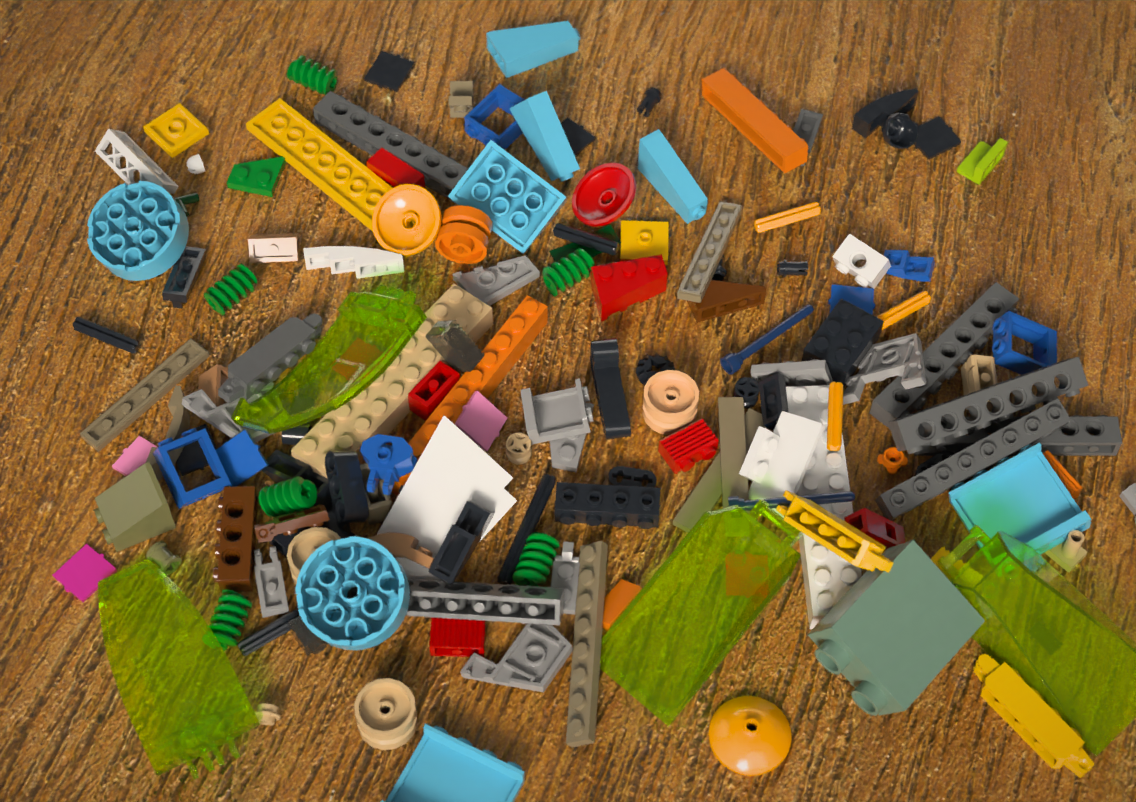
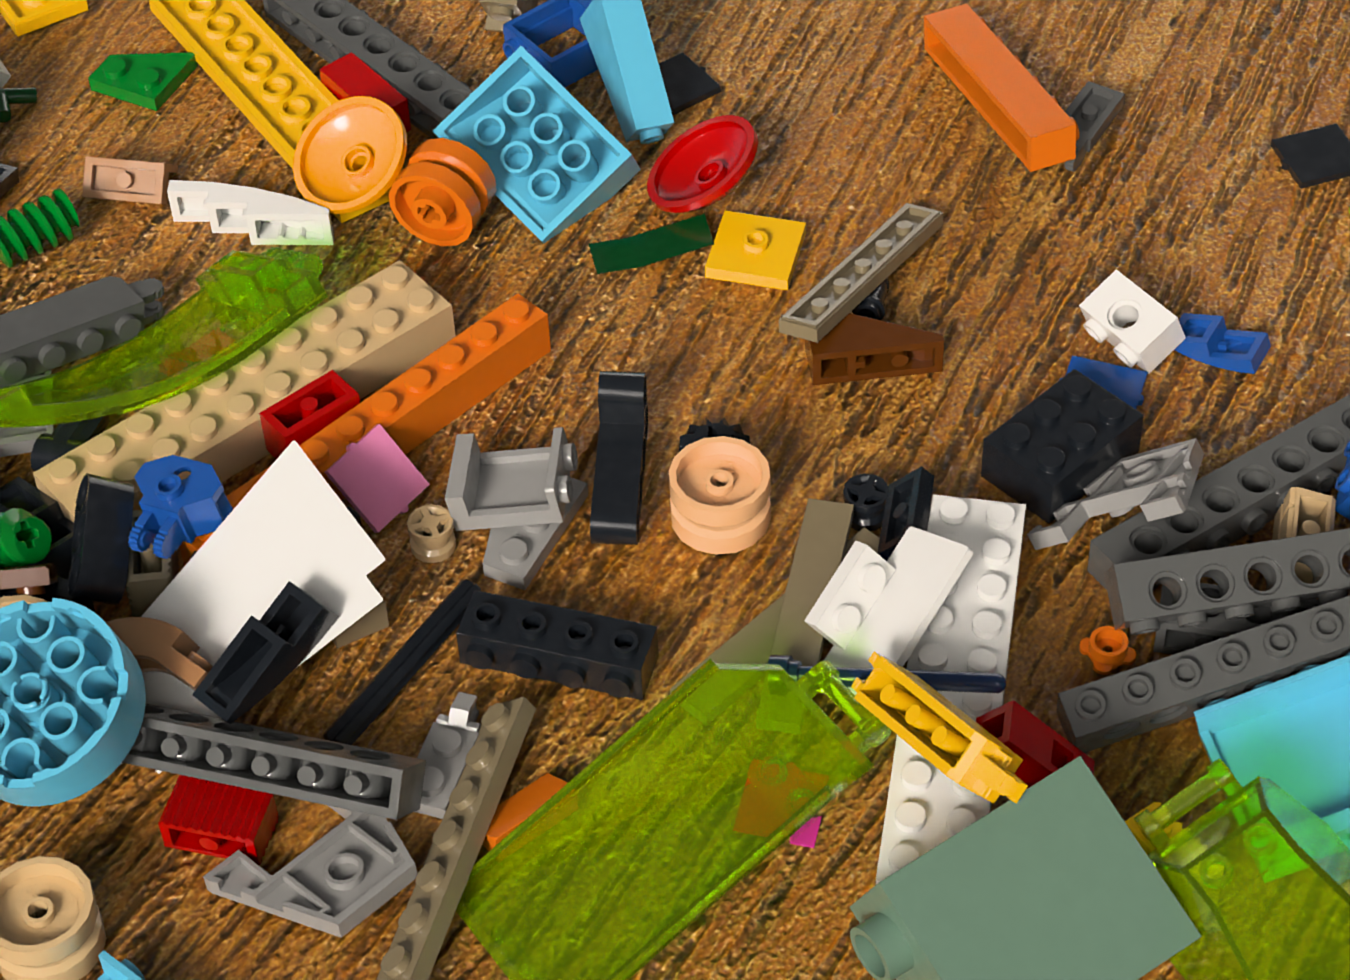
camera: 15 degrees right, 10 degrees down
white hinge [186,154,205,174] -> none
clear smoke brick [425,320,484,372] -> none
light grey wing [453,256,540,306] -> none
green piece [512,532,560,587] -> none
green piece [542,249,595,297] -> none
black axle [553,223,620,255] -> none
red wedge [591,254,668,322] -> none
black beam [608,466,657,488] -> none
black pin [637,87,662,117] -> none
medium azure slope [638,129,708,224] -> none
red brick [658,418,718,474] -> none
dark blue piece [720,304,814,375] -> none
light grey wing [751,359,833,387] -> none
light orange axle [754,201,821,233] -> none
black pin [777,258,808,278] -> none
light orange axle [827,382,843,451] -> none
black slope [852,88,919,139] -> none
light orange axle [876,291,931,330] -> none
black hair [881,113,918,149] -> none

